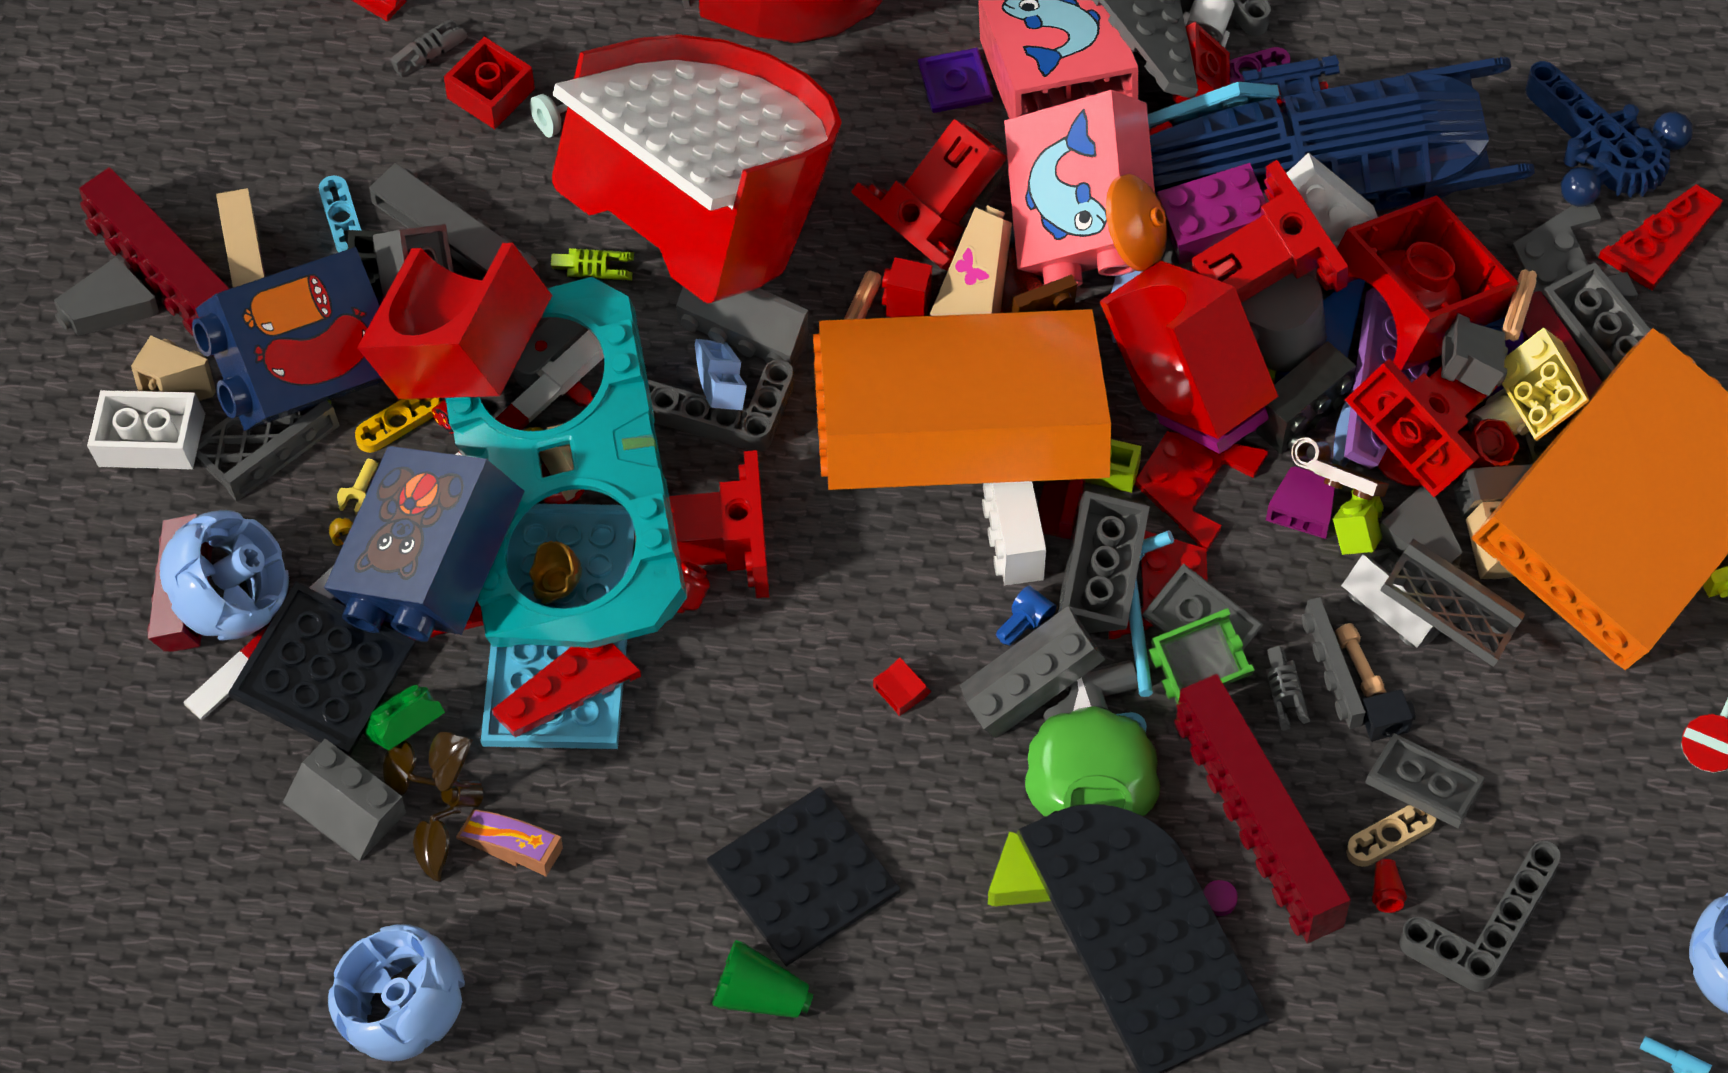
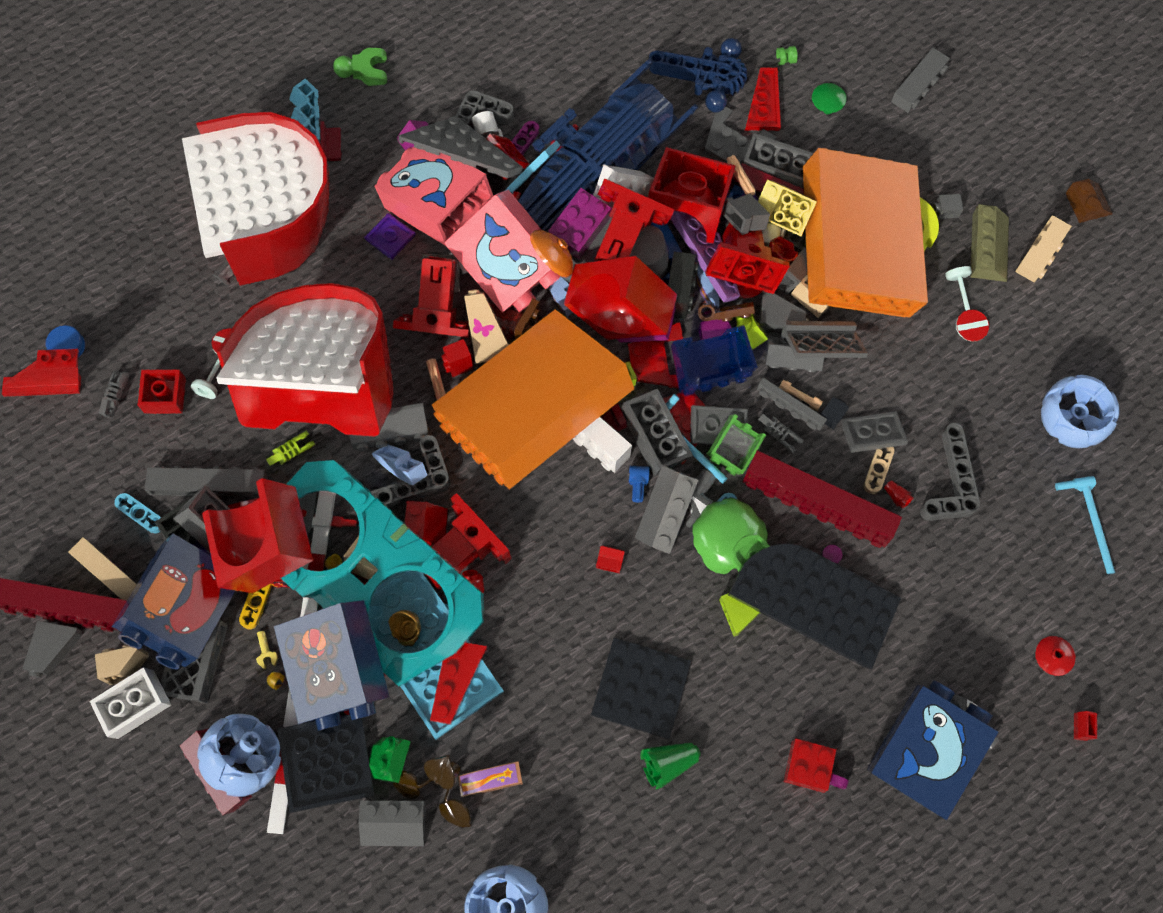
camera: 40 degrees left, 10 degrees up
none -> red slope [405,501,448,546]
none -> clear blue windscreen [671,325,758,396]

